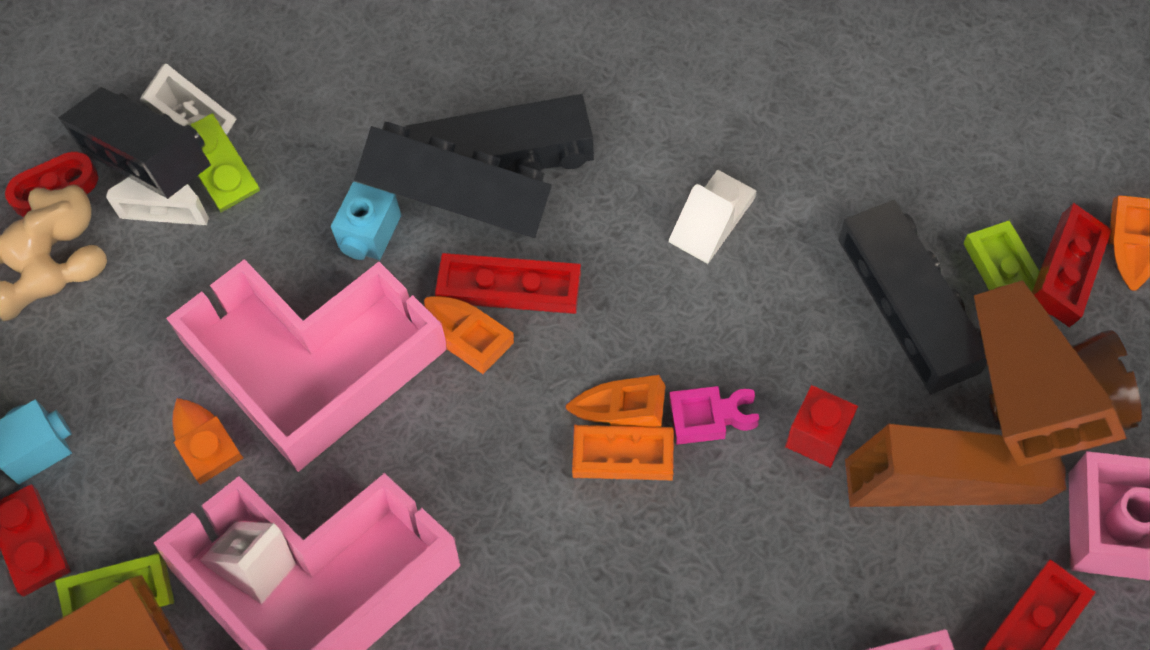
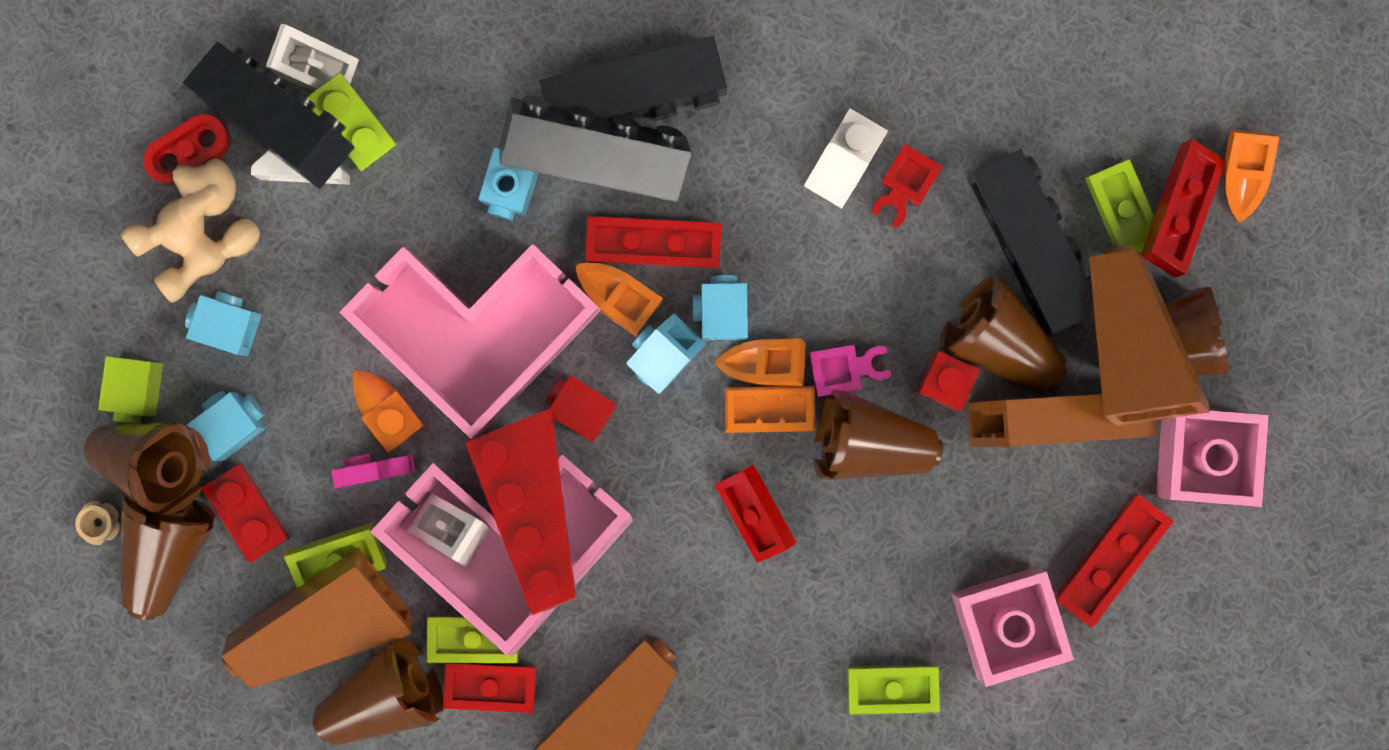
camera: 10 degrees left, 25 degrees up
none -> medium azure brick [185,291,262,356]
none -> dark pink plate [331,454,416,488]
none -> red wing [465,408,577,616]
none -> red brick [545,375,618,443]
none -> brick [626,313,706,394]
none -> medium azure brick [693,275,748,340]
none -> red plate [714,464,797,563]
none -> reddish brown cone [813,389,943,480]
none -> red plate [871,144,943,229]
none -> reddish brown cone [940,277,1067,393]

